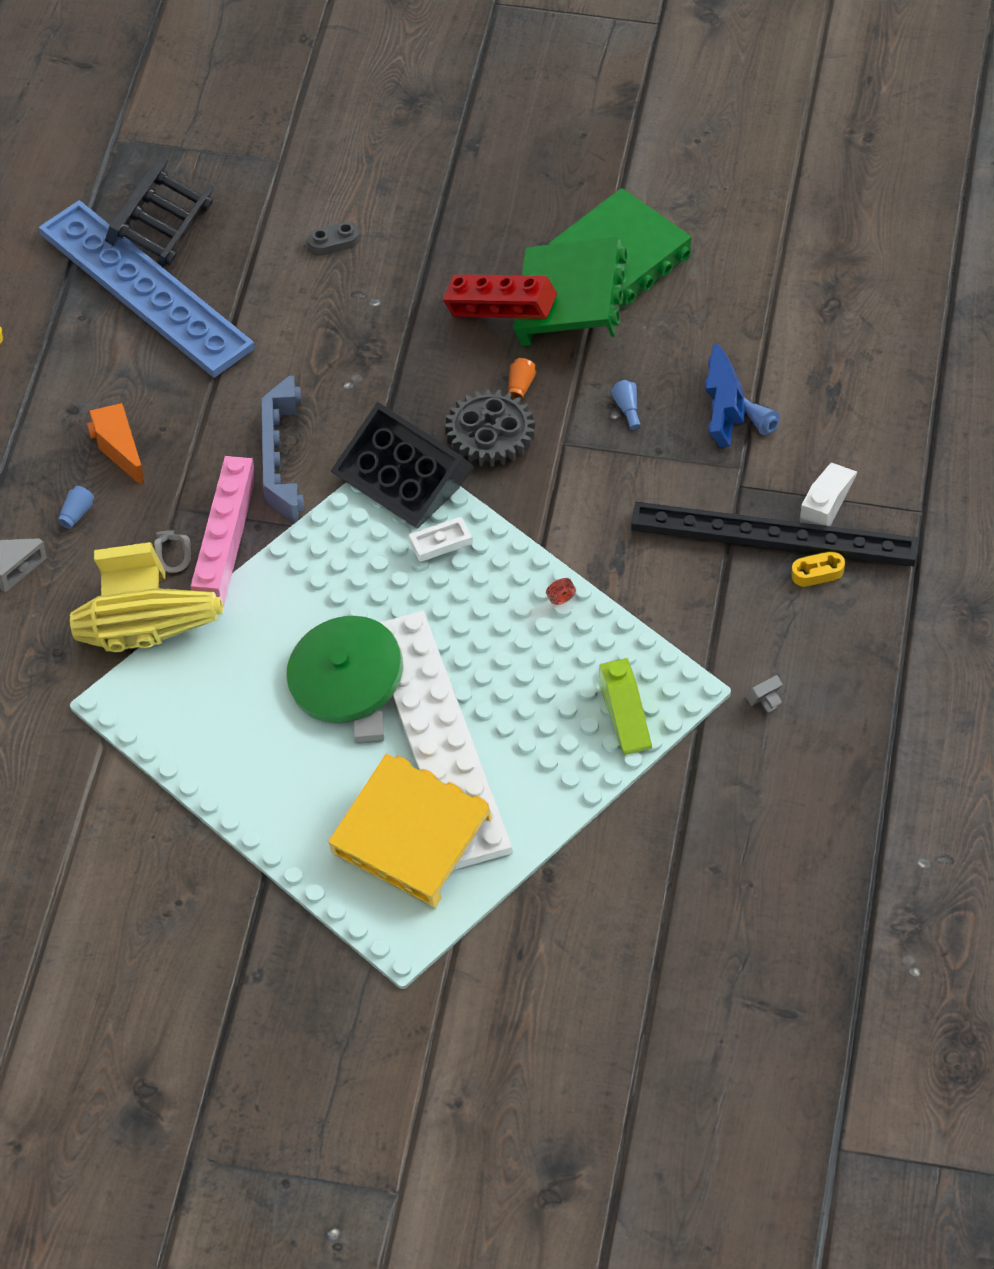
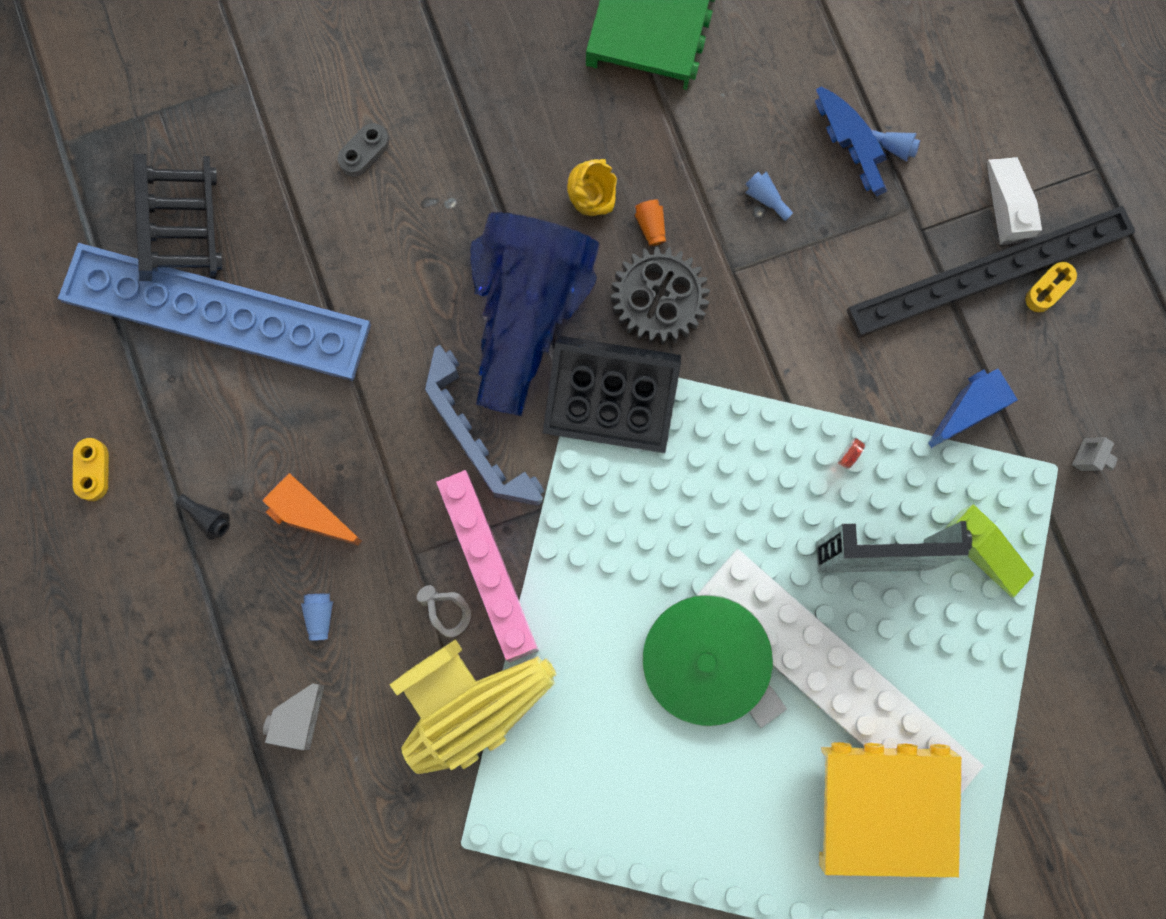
camera: 35 degrees left, 25 degrees up
white plate [408,517,472,562] -> none
red brick [442,274,557,319] -> none
green panel [514,237,628,346] -> none
none -> black cone [176,494,230,540]
none -> clear blue cone [471,212,600,417]
none -> yellow hair [567,159,617,216]
none -> black panel [816,521,972,573]
none -> blue slope [928,368,1018,448]

